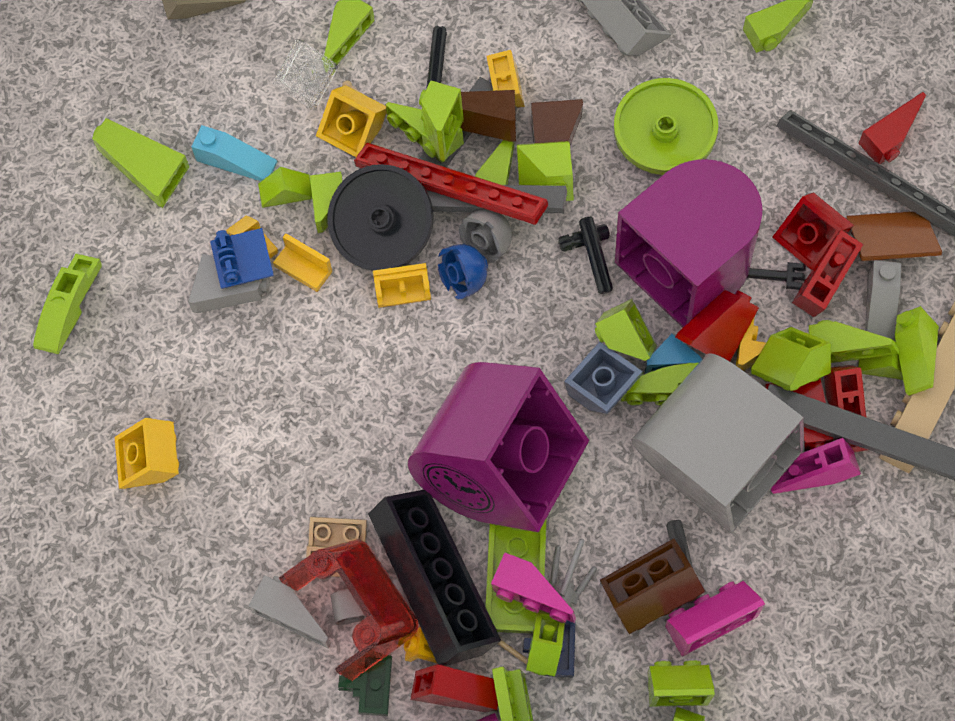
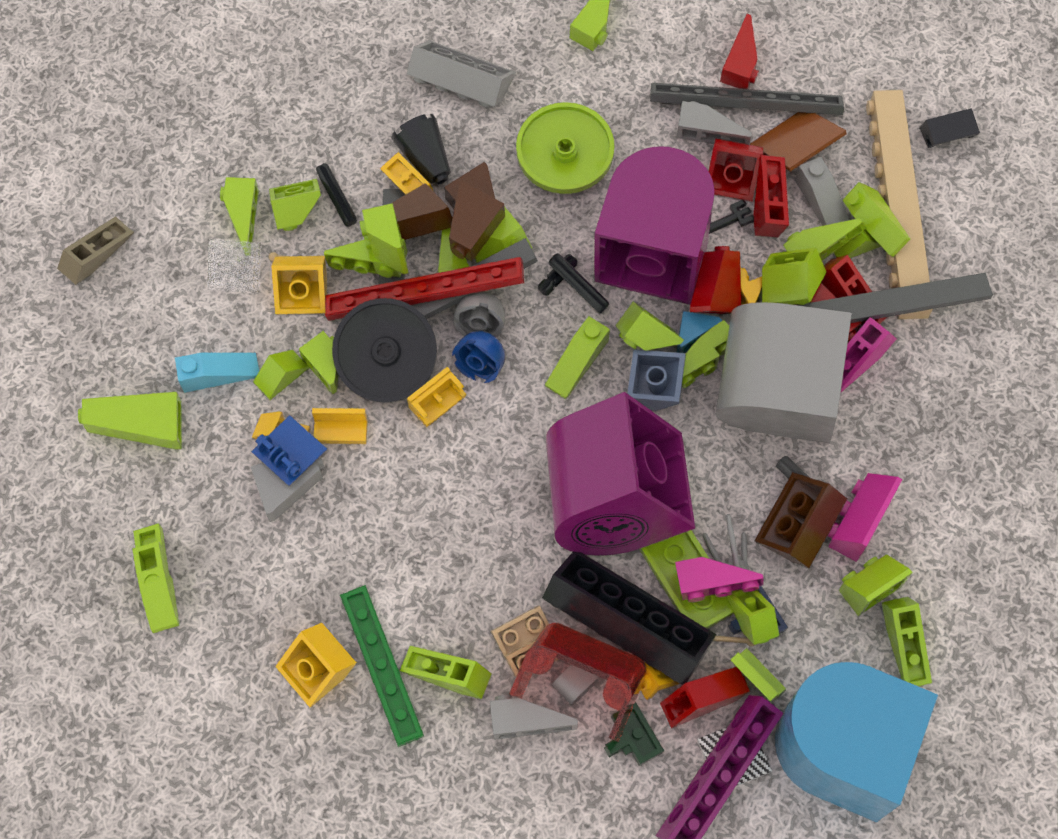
camera: 35 degrees left, 0 degrees up
none -> lime slope [269,178,321,231]
none -> green tile [340,585,424,747]
none -> black cone [391,114,451,185]
none -> lime slope [400,646,492,699]
none -> reddish brown slope [449,180,505,262]
none -> lime slope [545,316,610,399]
none -> light grey slope [676,101,752,145]

